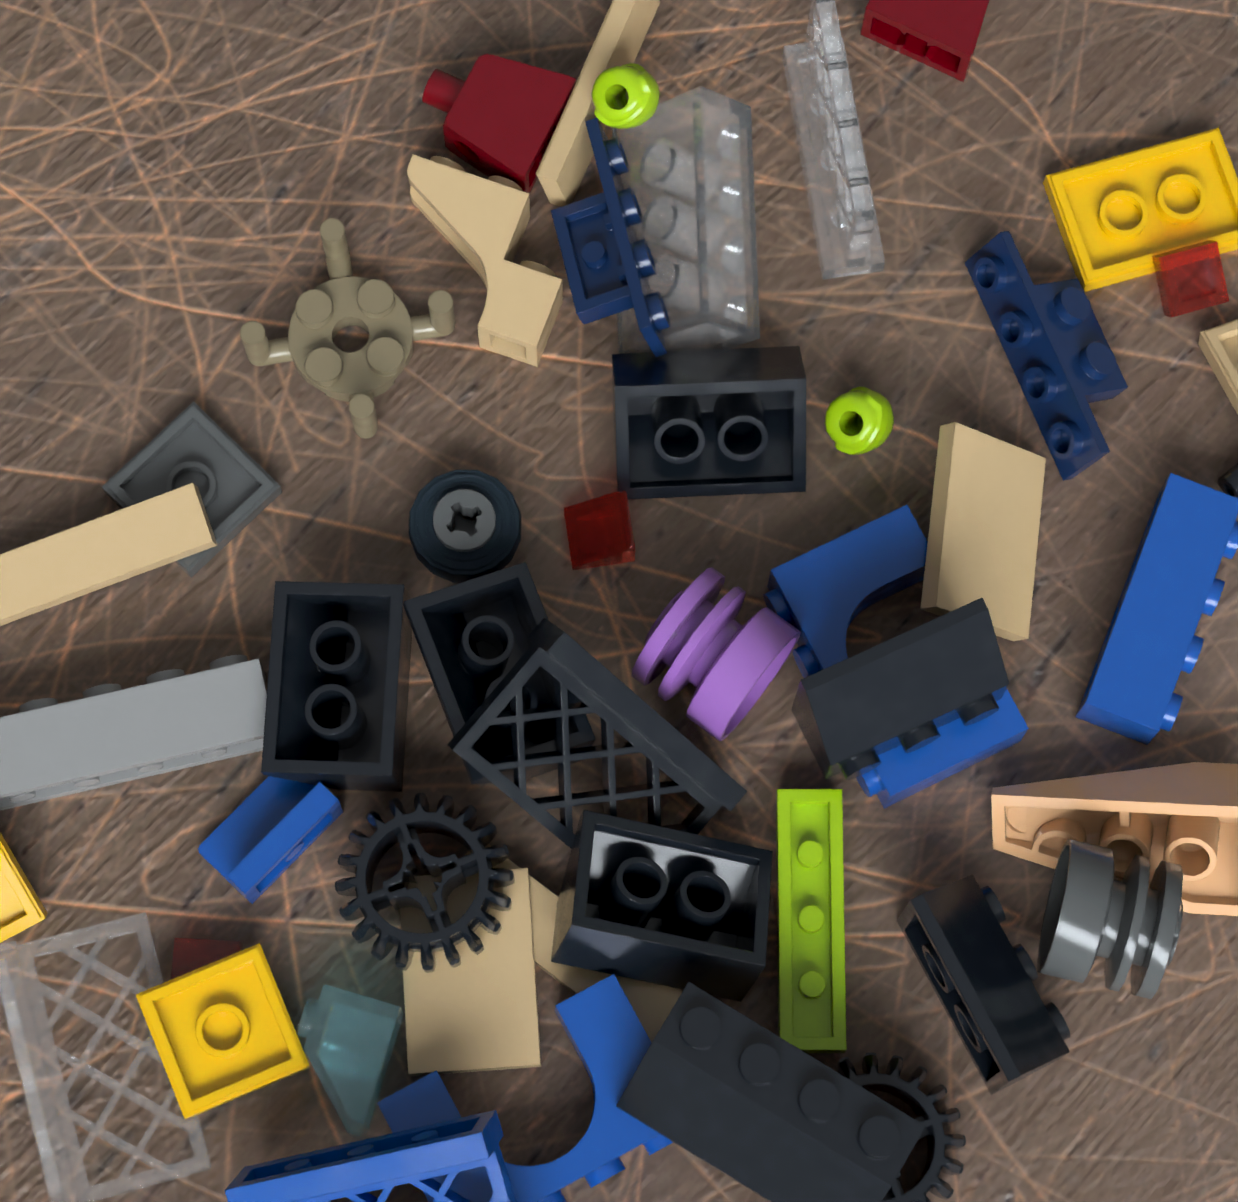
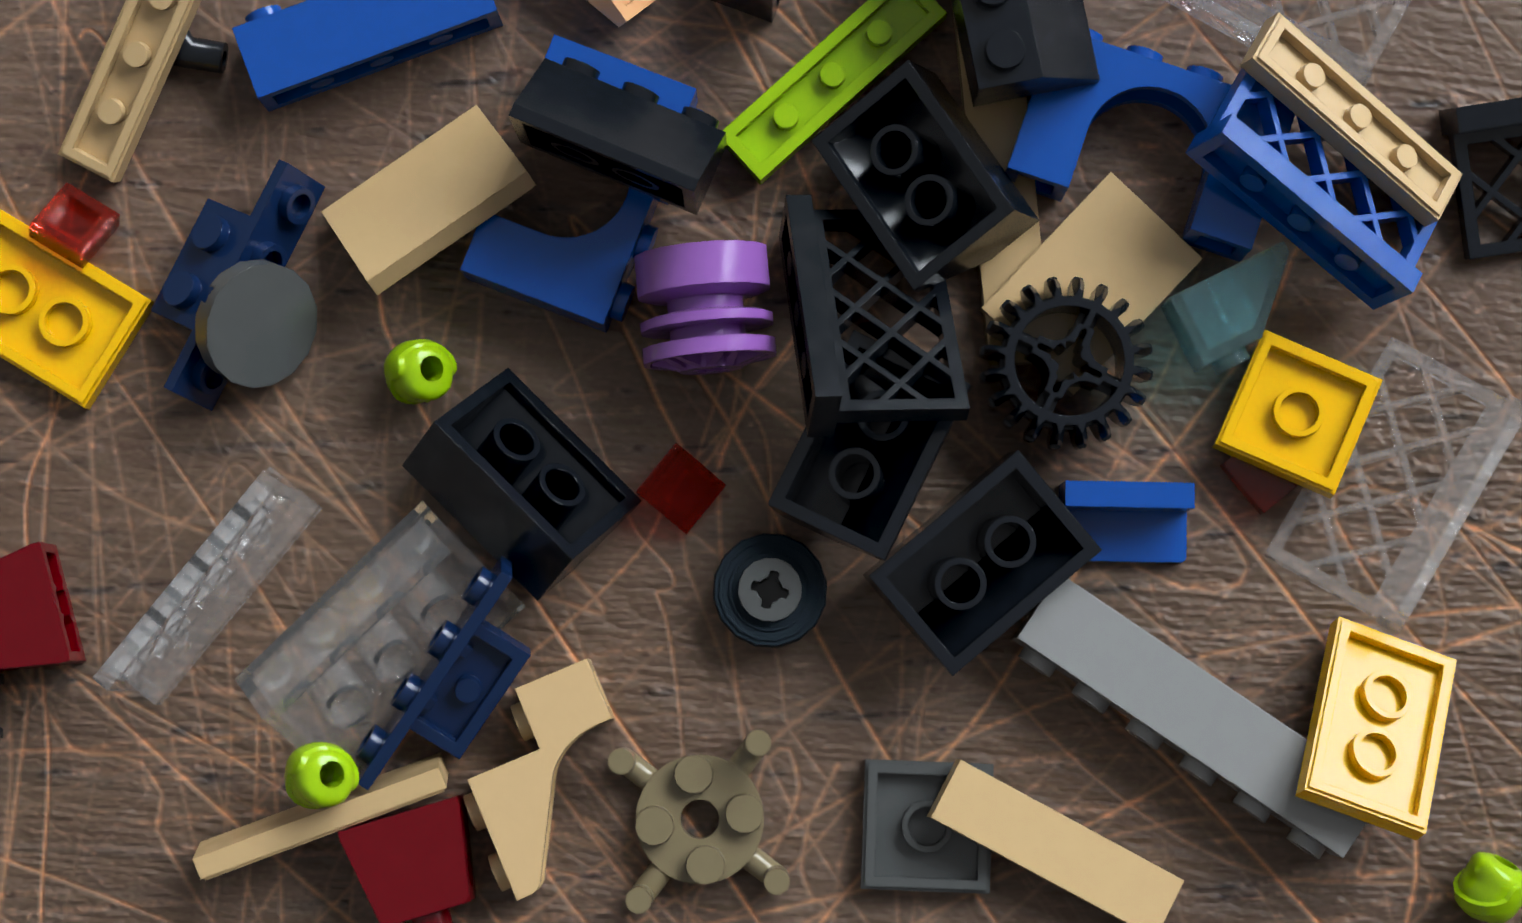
camera: 130 degrees left, 10 degrees up
none -> dark grey tile [195,259,317,388]

